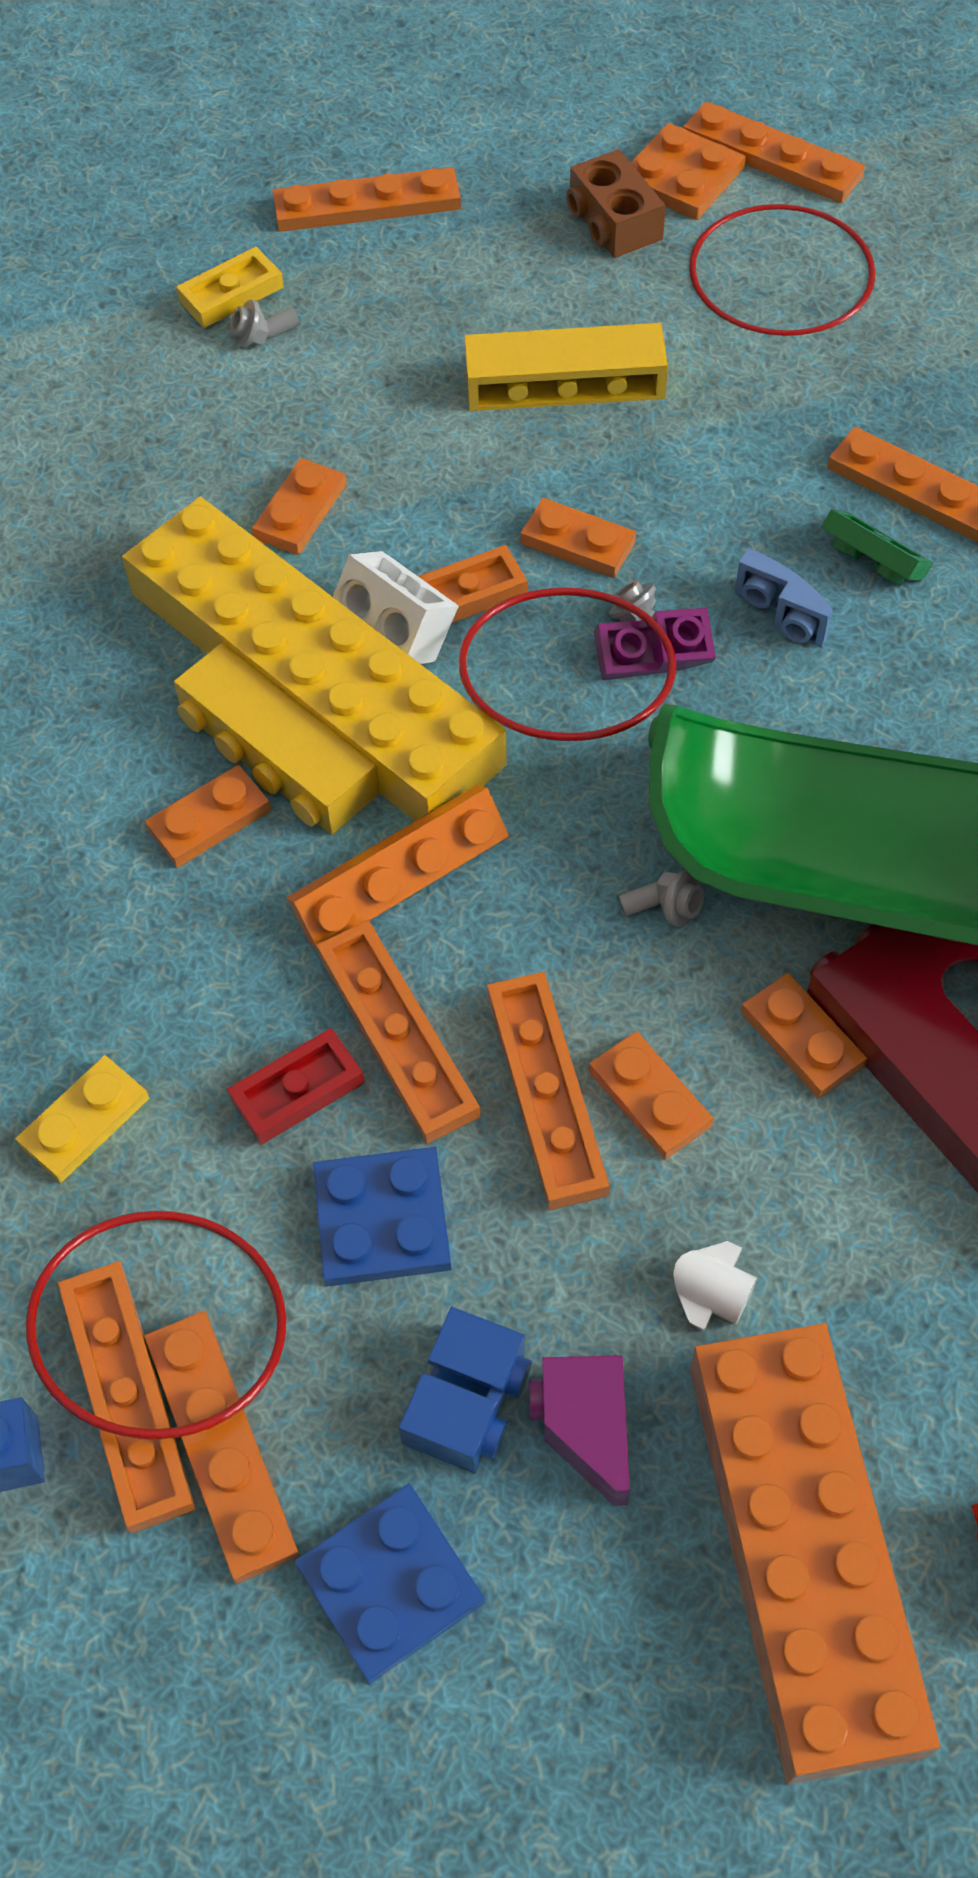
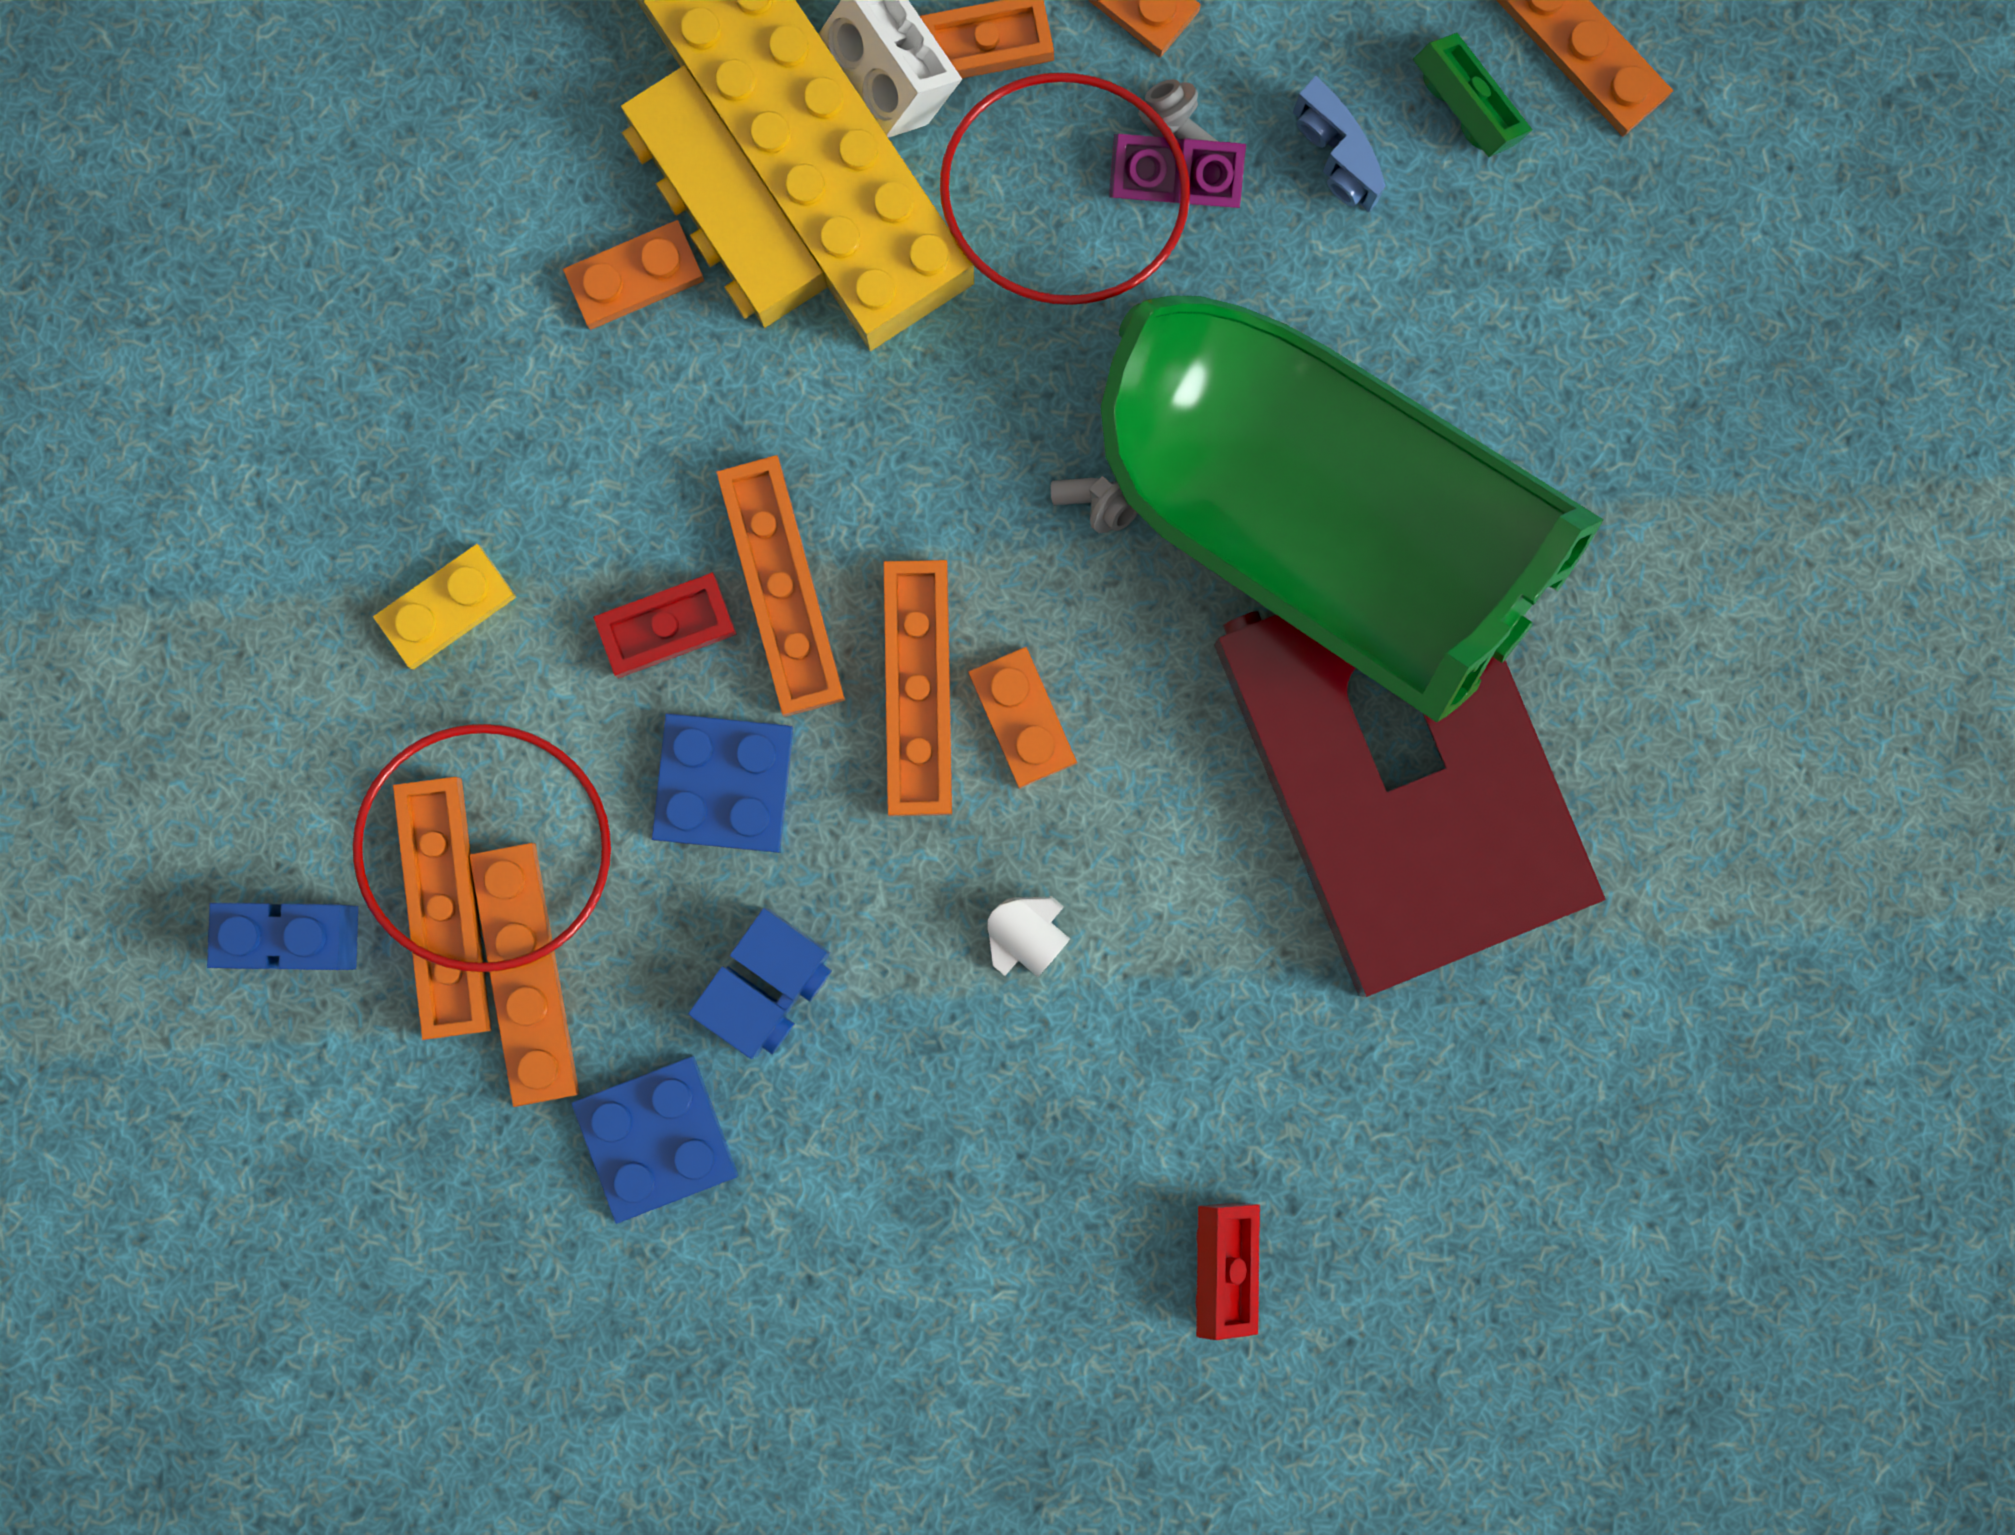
camera: 10 degrees right, 25 degrees up
orange plate [286,784,509,950] -> none
magenta slope [529,1355,630,1506] -> none
orange brick [690,1323,941,1785] -> none
orange plate [741,973,867,1099] -> none

